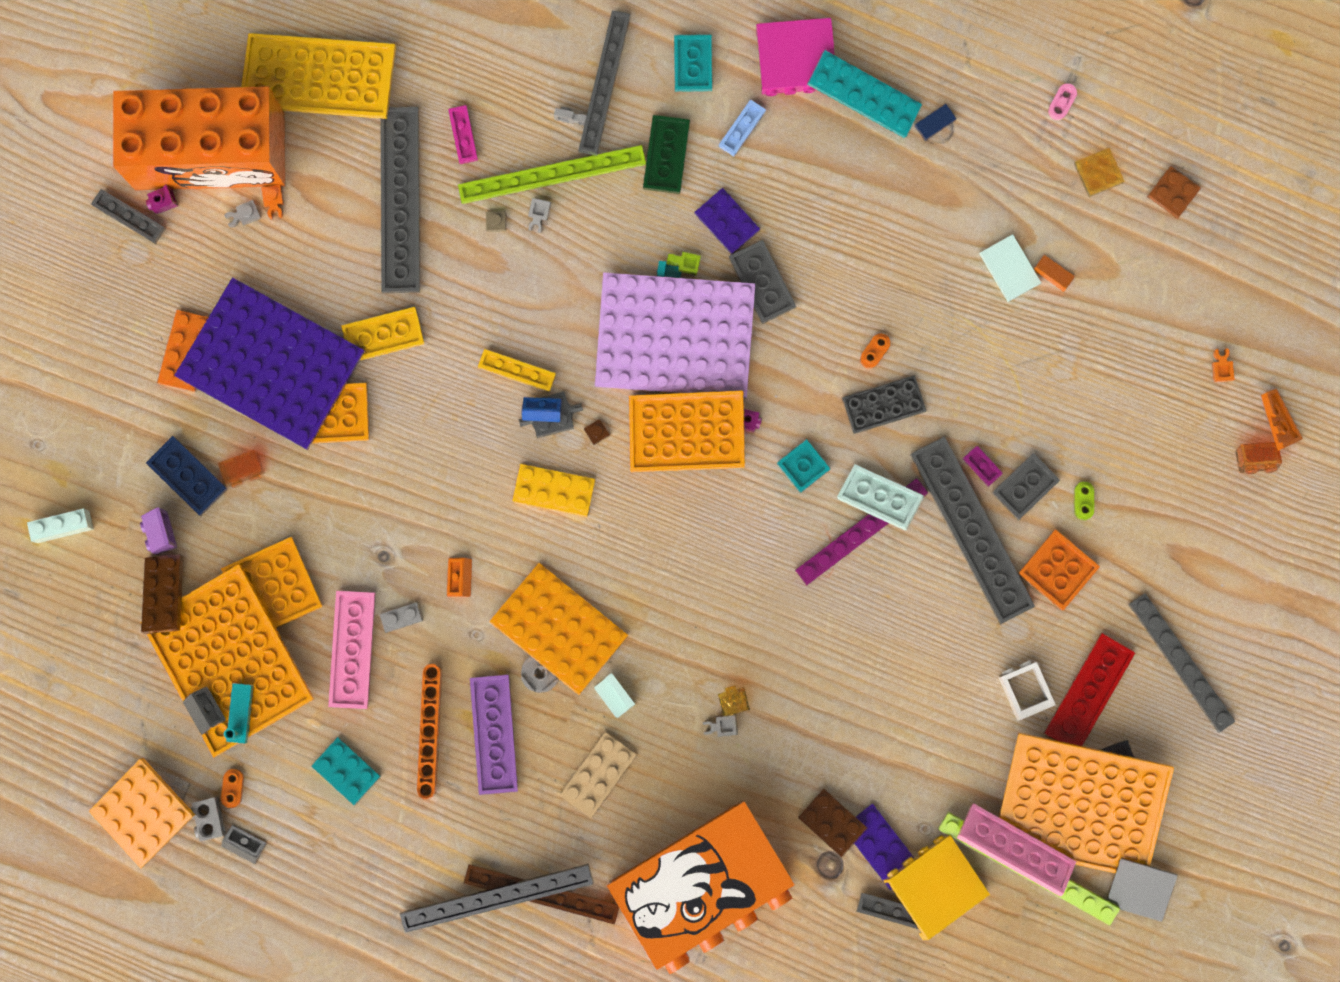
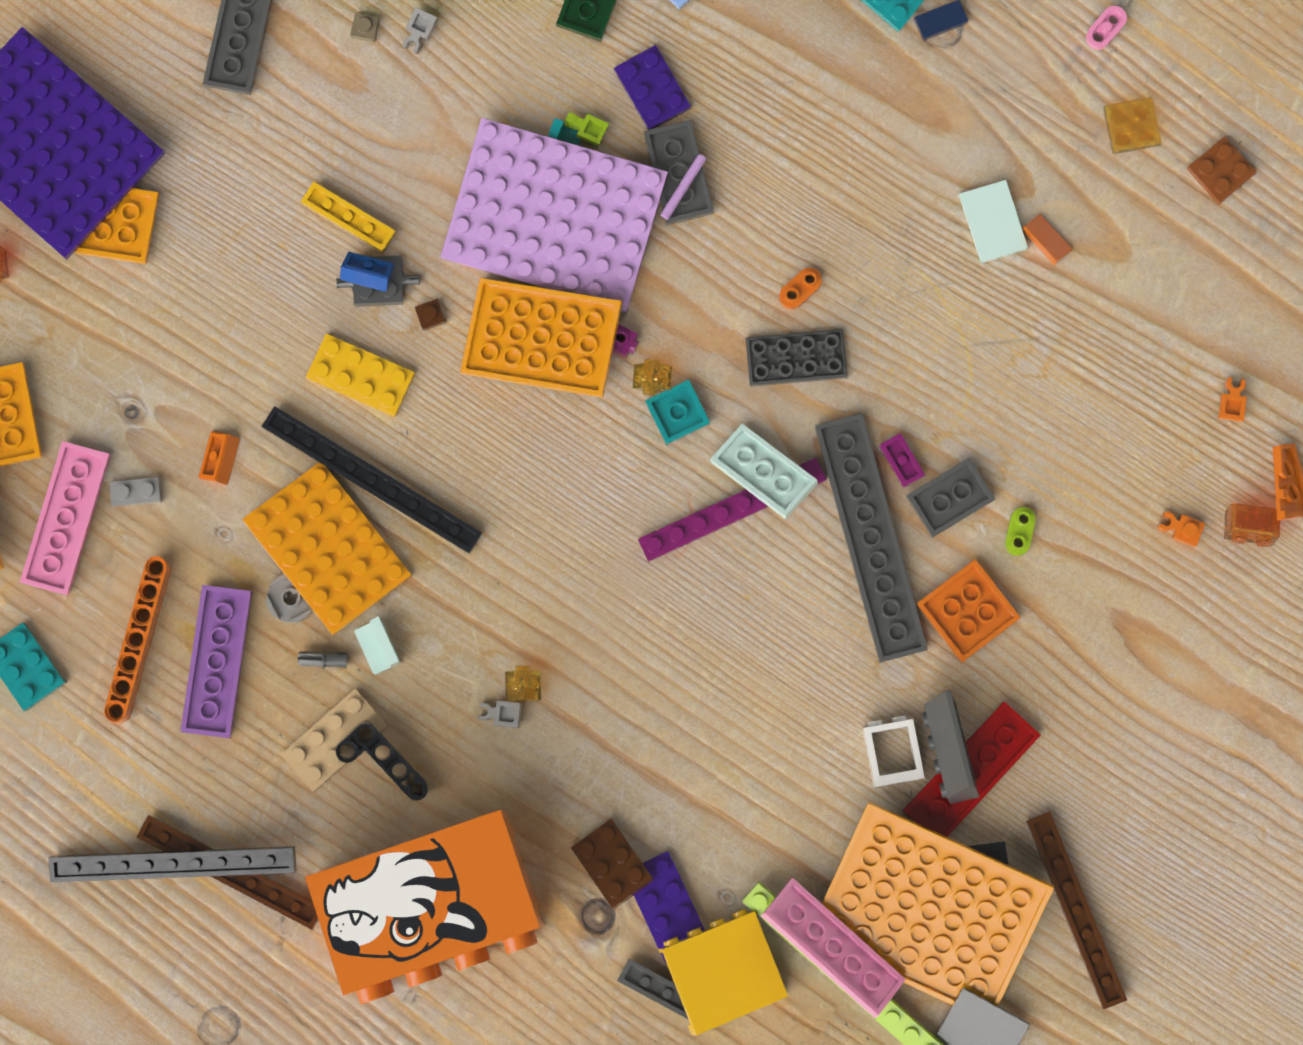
camera: 15 degrees right, 0 degrees up
yellow plate [341,307,425,361] -> none
dark grey plate [1128,593,1236,733] -> none
none -> black plate [261,406,483,554]
none -> dark grey axle [298,649,348,669]
none -> black beam [336,721,428,801]
none -> clear yellow brick [633,359,672,396]
none -> lavender bar [660,154,706,220]
none -> dark grey slope [922,690,980,804]
none -> reddish brown plate [1026,812,1127,1009]
none -> orange plate [1157,512,1205,547]

